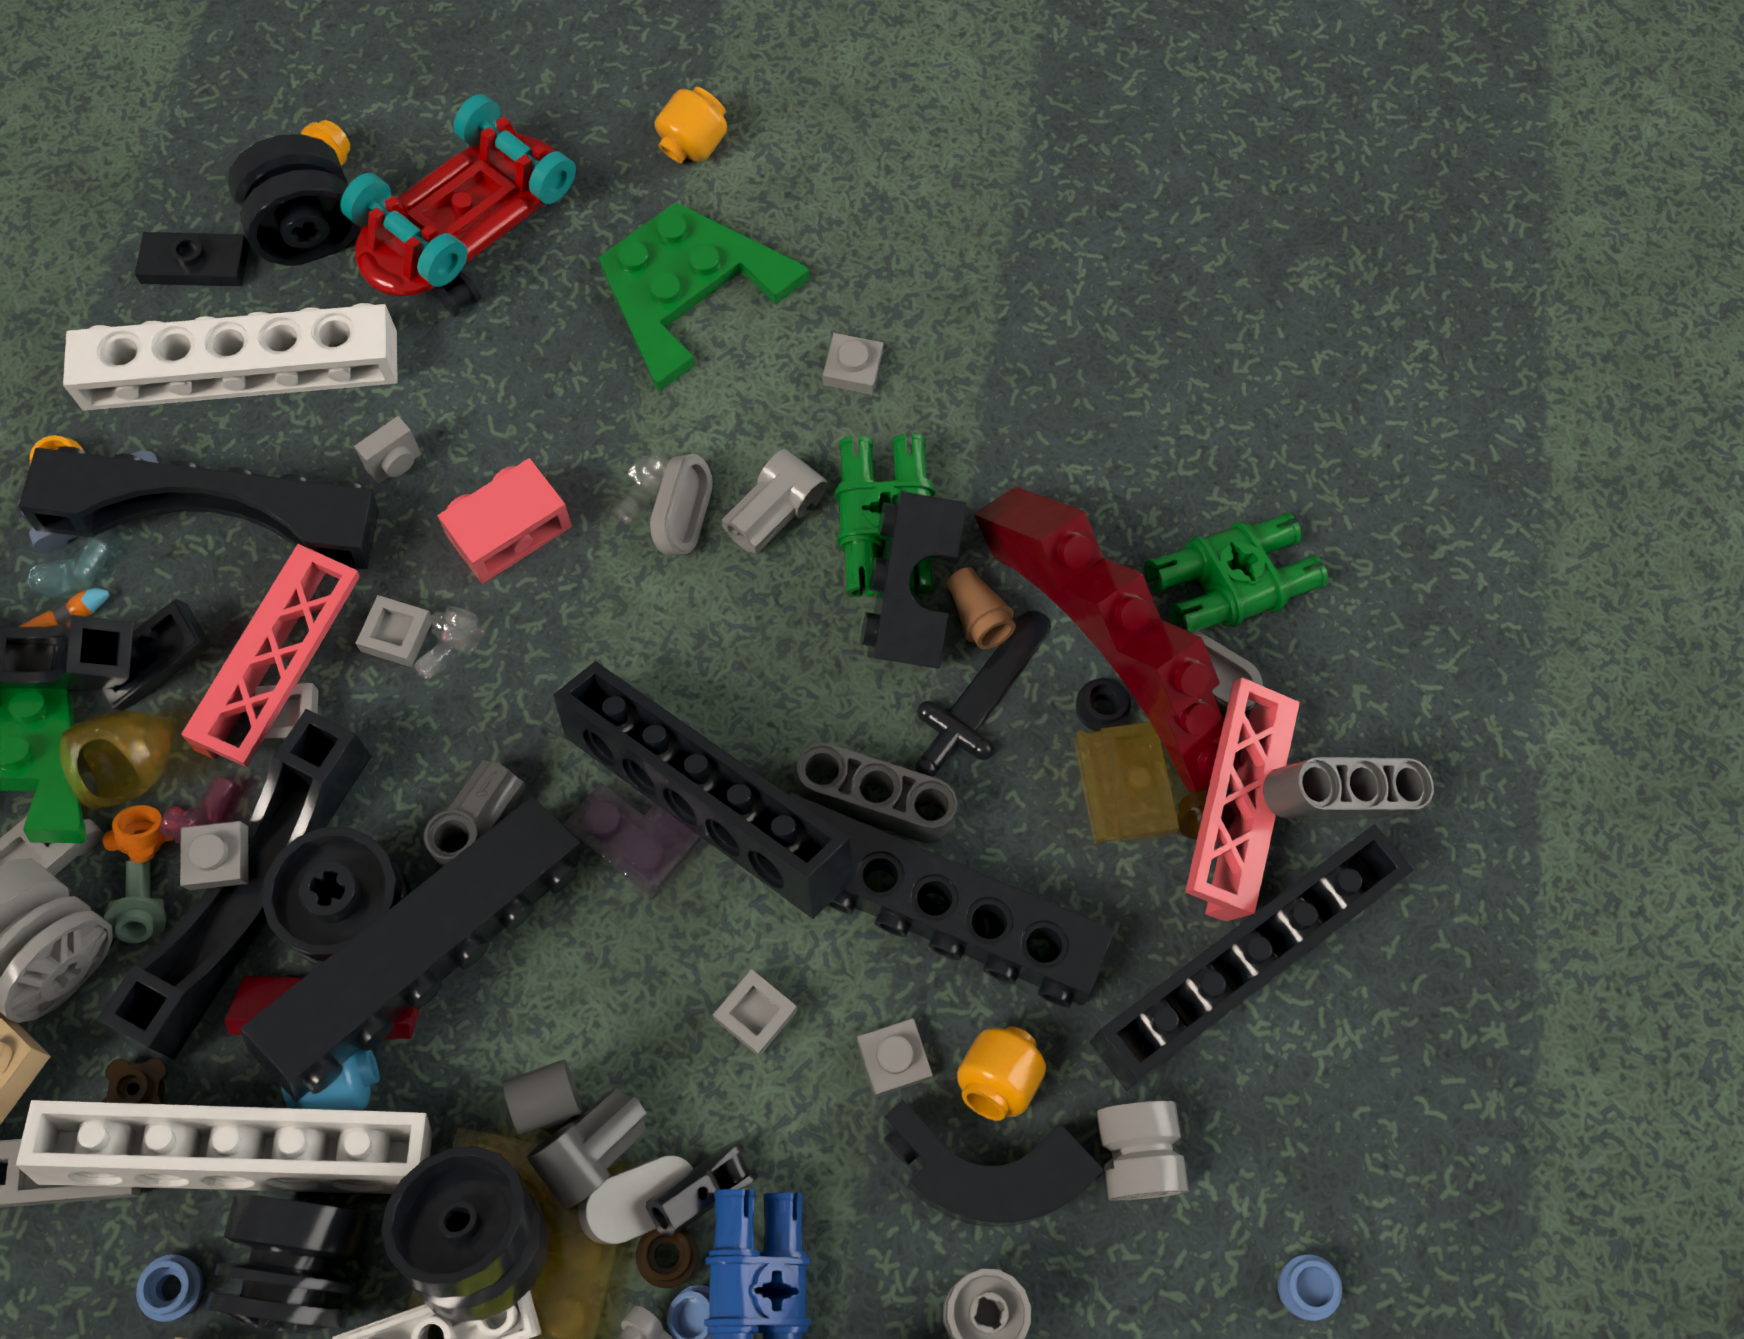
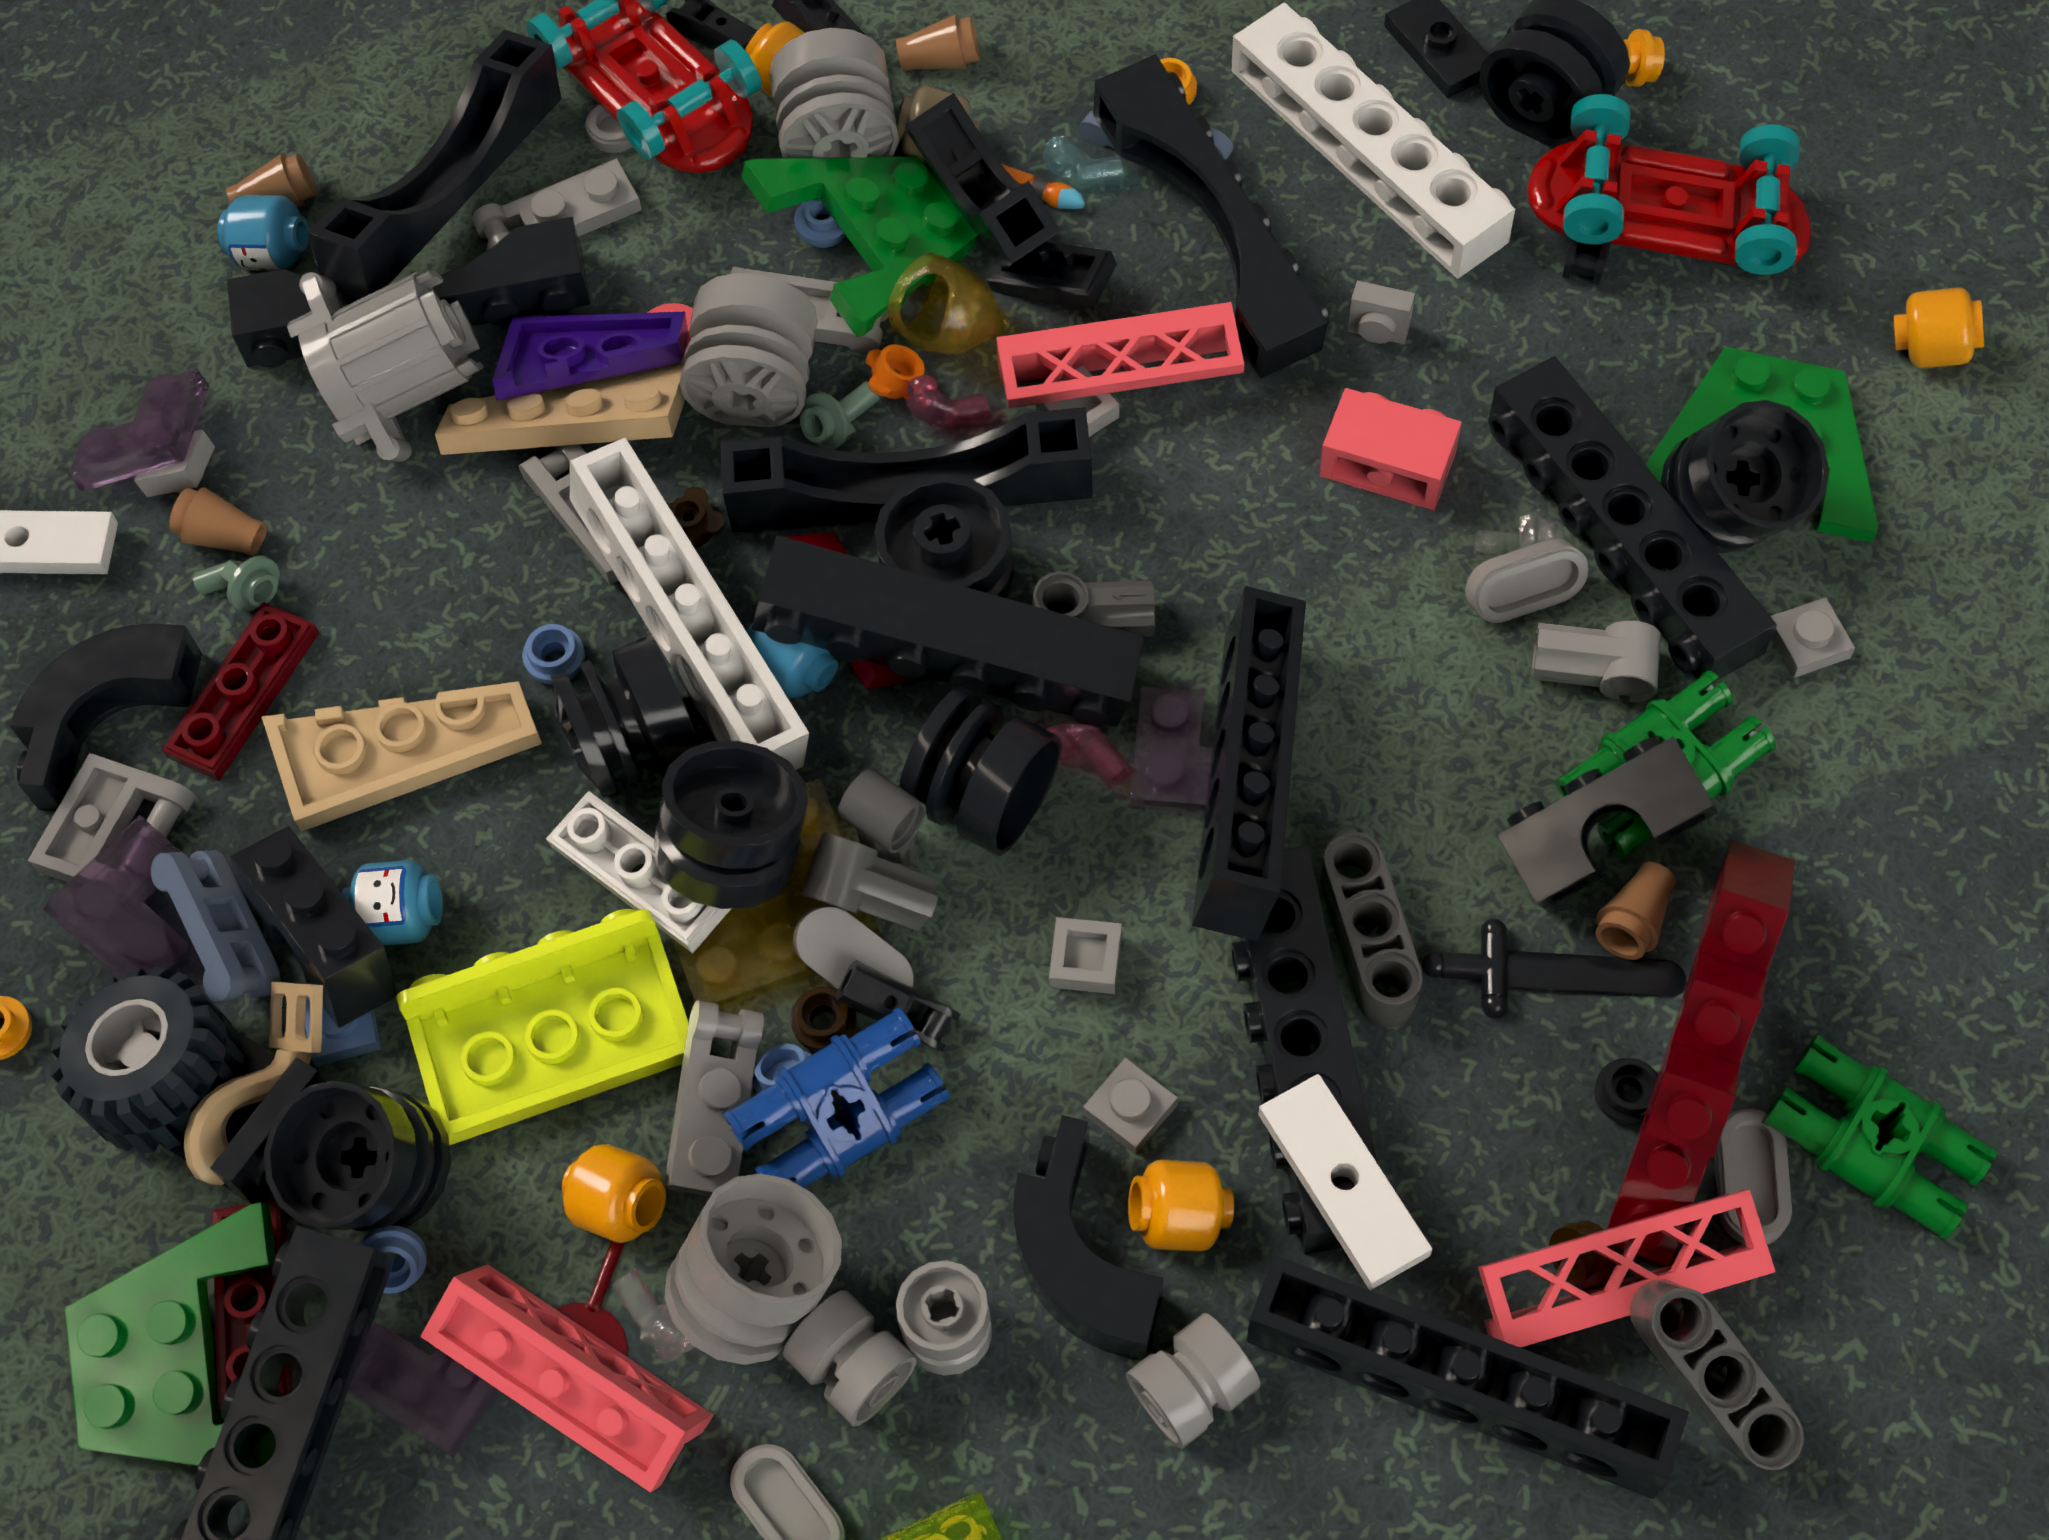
camera: 65 degrees right, 5 degrees down
light grey plate [180,821,248,890] -> none
light grey plate [355,595,433,667] -> none
clear plate [414,606,486,680] -> none
clear yellow plate [1074,722,1179,845] -> none
none -> black wheel [899,686,1062,856]
none -> clear pink arm [1046,724,1133,789]
none -> white tile [1258,1074,1432,1290]
none -> black brick [1488,356,1777,680]
none -> black wheel [1661,400,1829,554]

